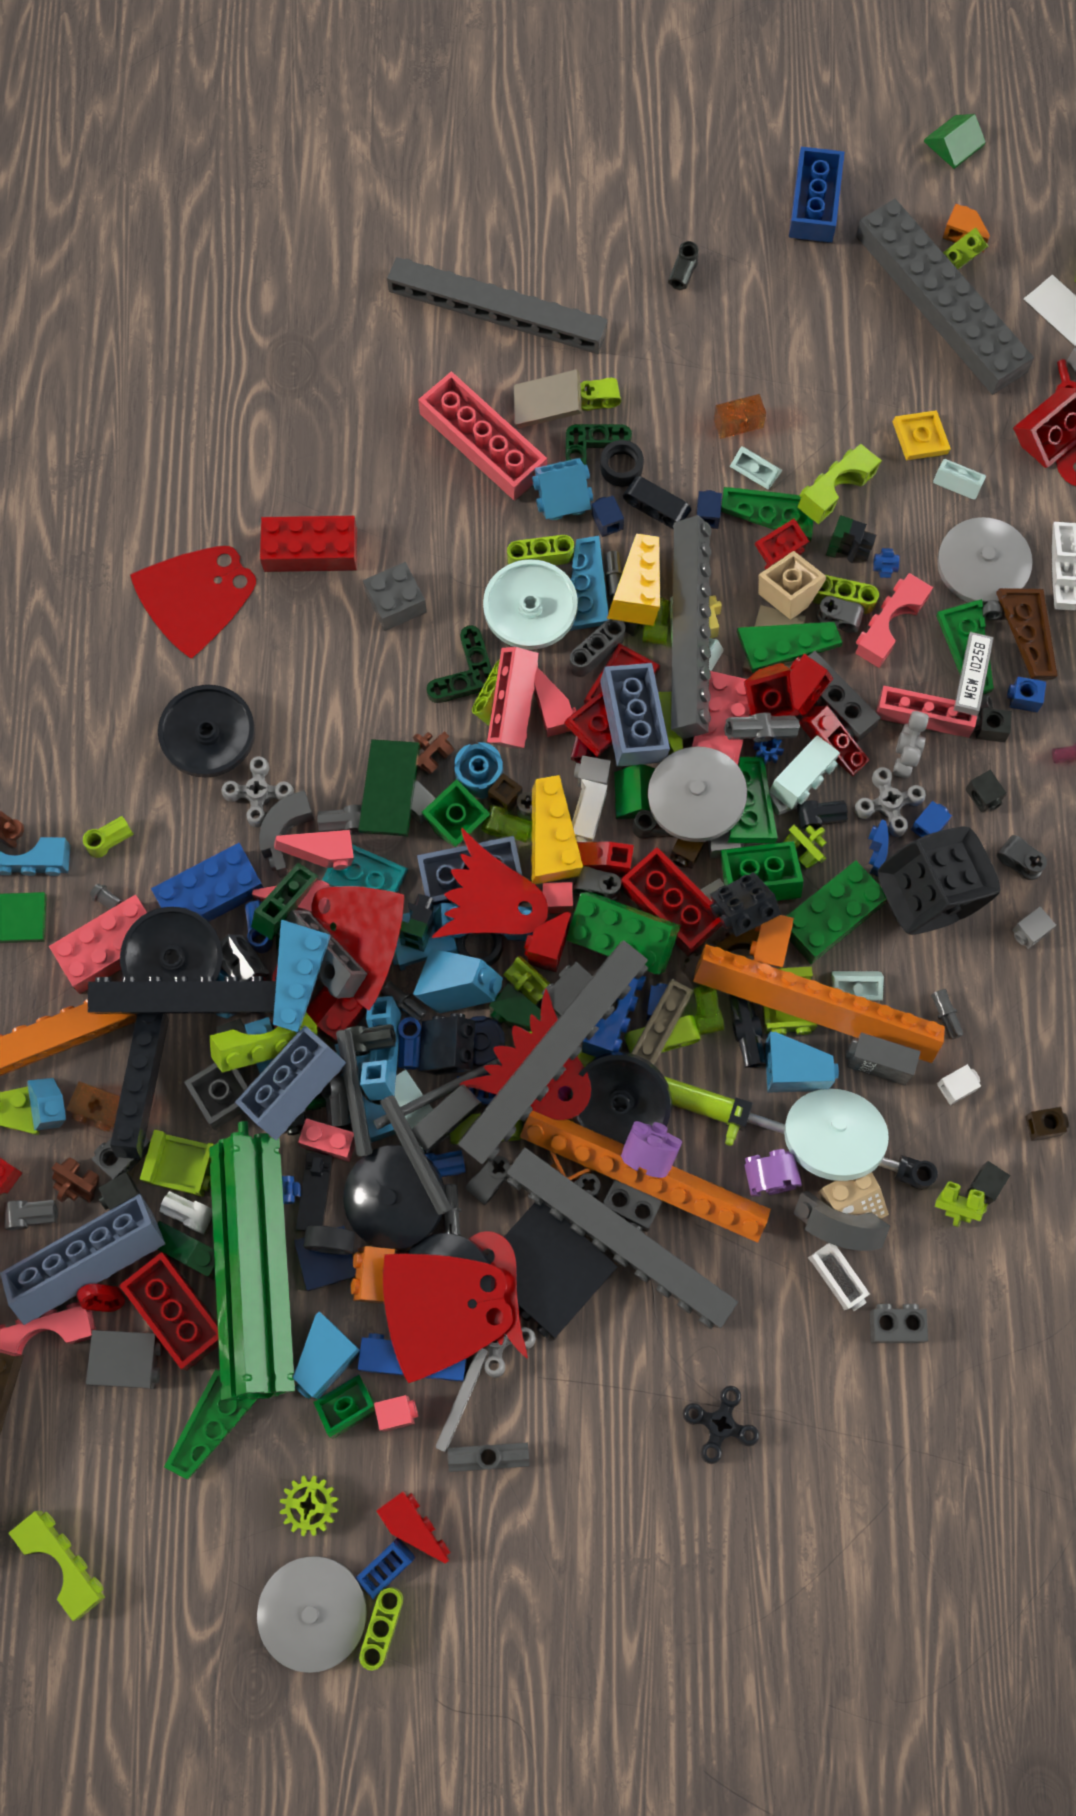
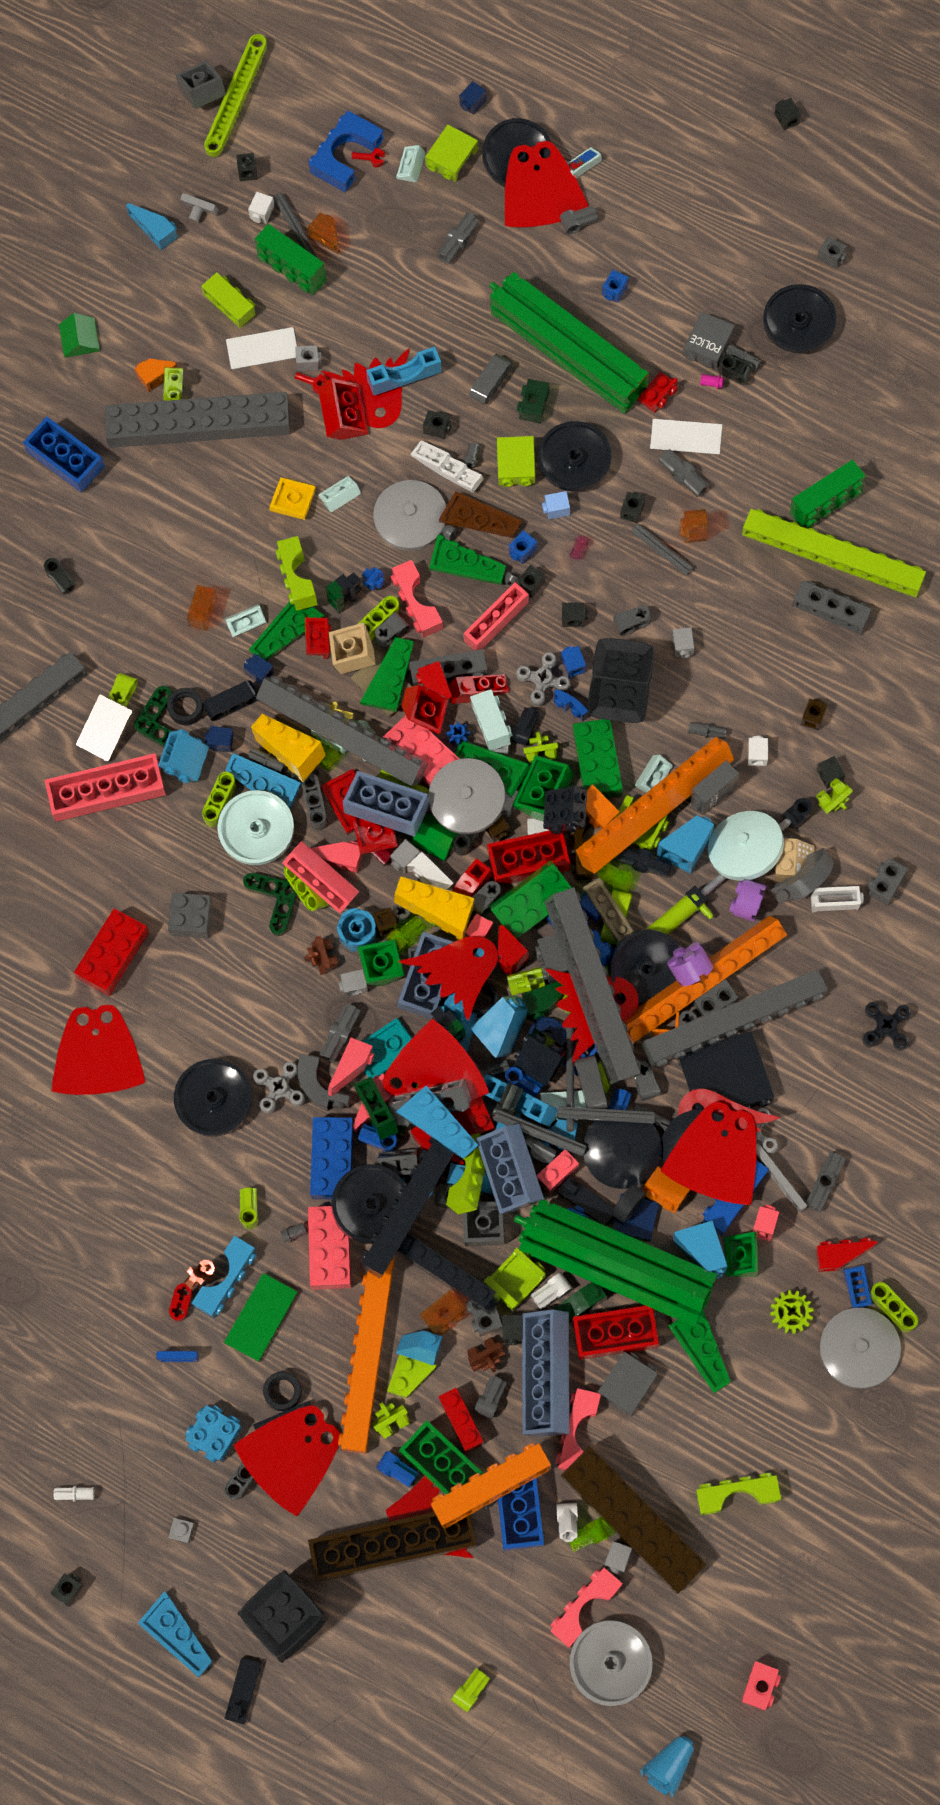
camera: 55 degrees left, 0 degrees up
red beam [77,1283,125,1312] -> none
dark green tile [358,739,420,837] -> none
dark grey piece [724,713,800,742] -> none
light grey gear [893,711,929,778] -> none
tile [954,632,994,716] -> none

